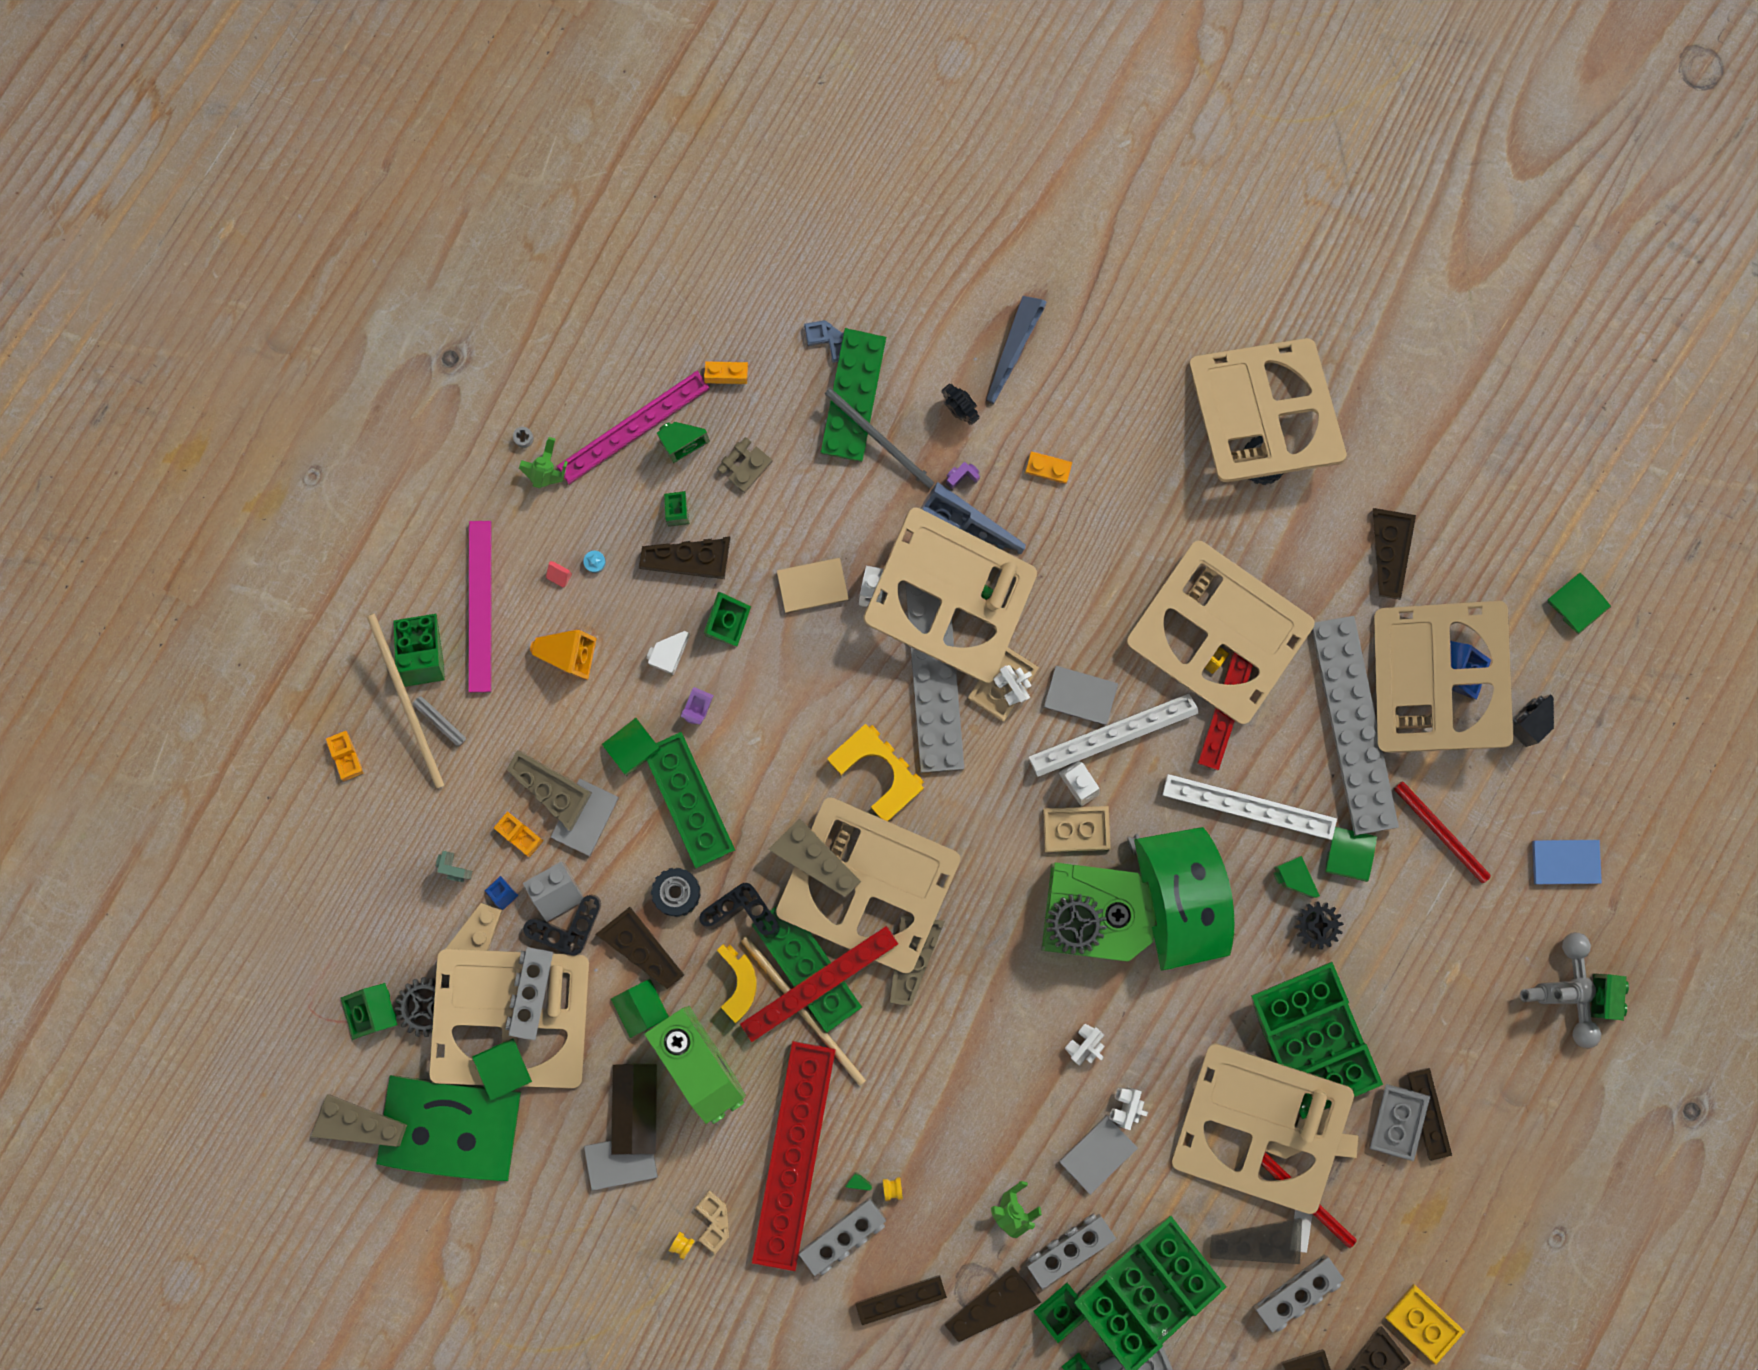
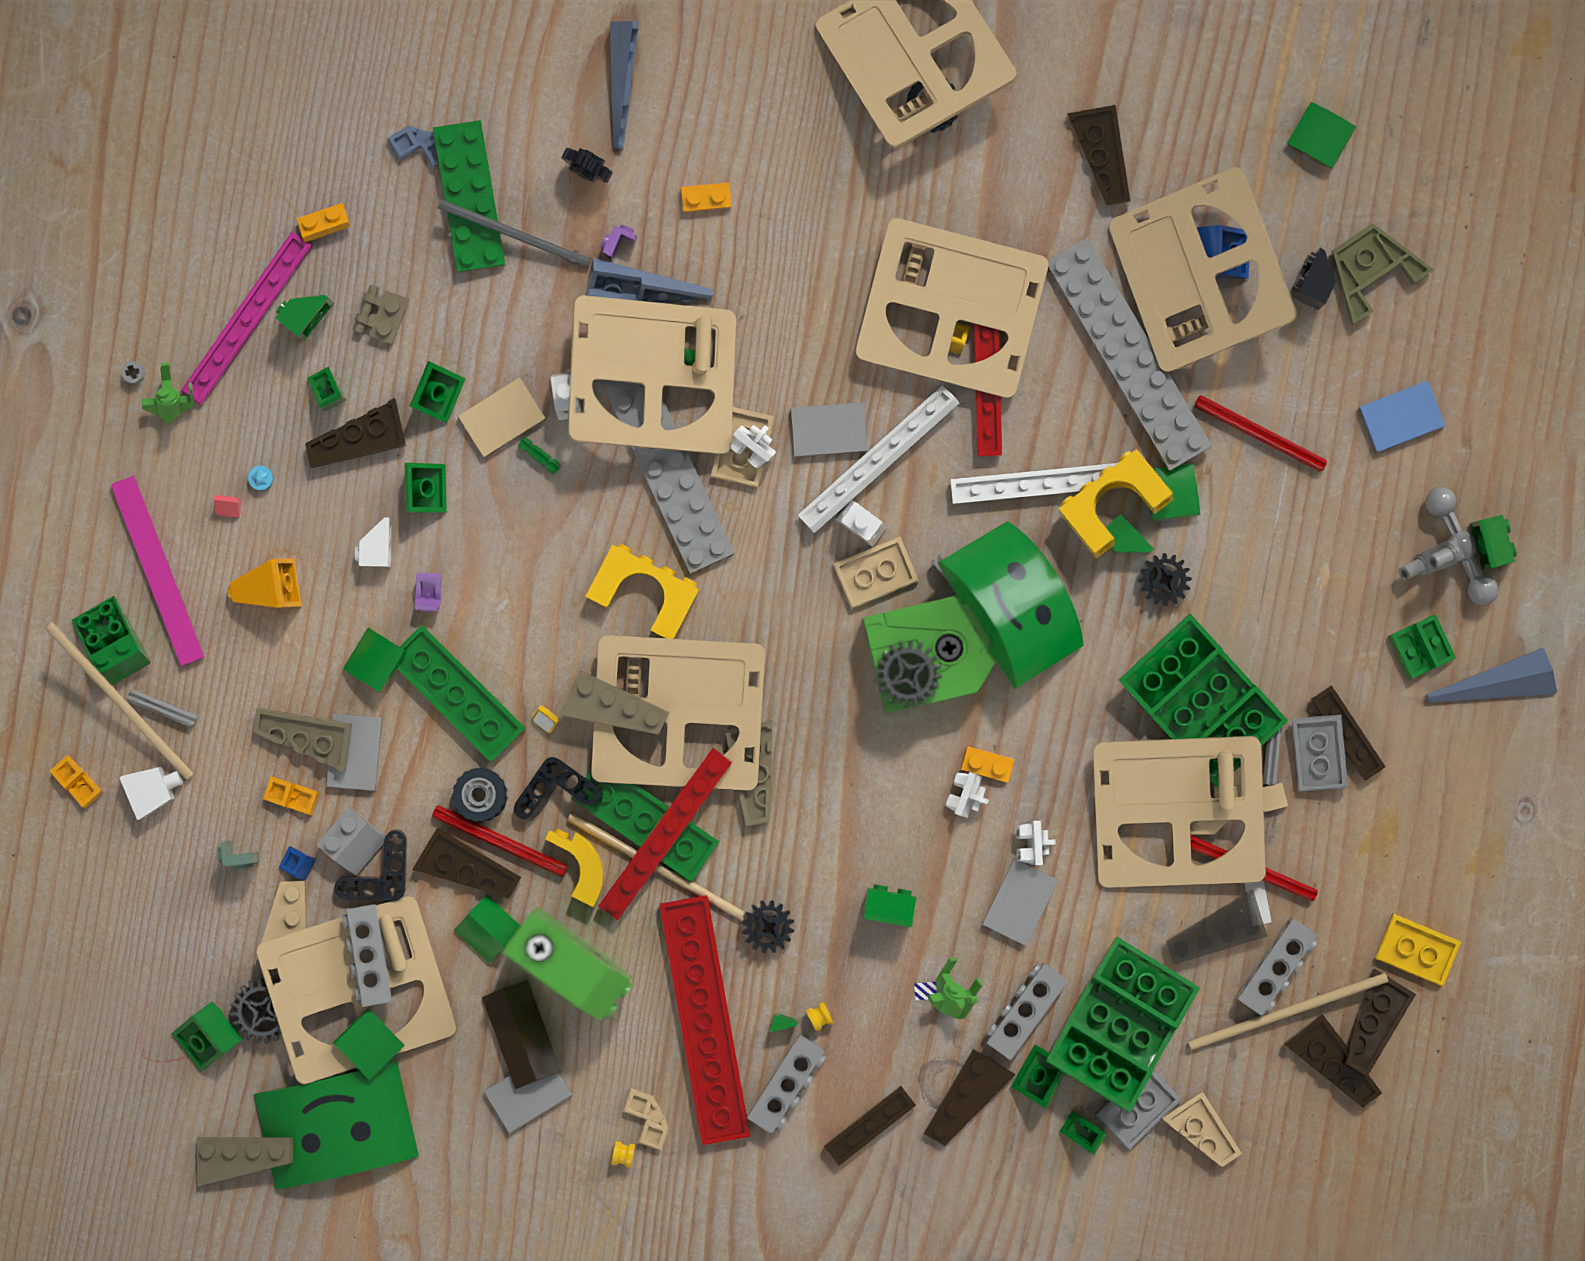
camera: 20 degrees left, 5 degrees up
none -> white torso [119,767,183,820]
none -> green slope [409,361,466,423]
none -> red axle [432,805,567,877]
none -> green axle [518,437,561,474]
none -> slope [532,705,561,734]
none -> black gear [741,900,794,953]
none -> green slope [863,884,917,928]
none -> sticker [914,982,937,1000]
none -> light orange plate [961,746,1015,783]
none -> yellow arch [1059,449,1174,559]
none -> tan piece [1188,973,1389,1051]
none -> light grey axle [1263,728,1282,785]
none -> olive wing [1331,223,1434,325]
none -> green slope [1388,614,1456,680]
none -> sand blue wedge [1426,648,1557,702]

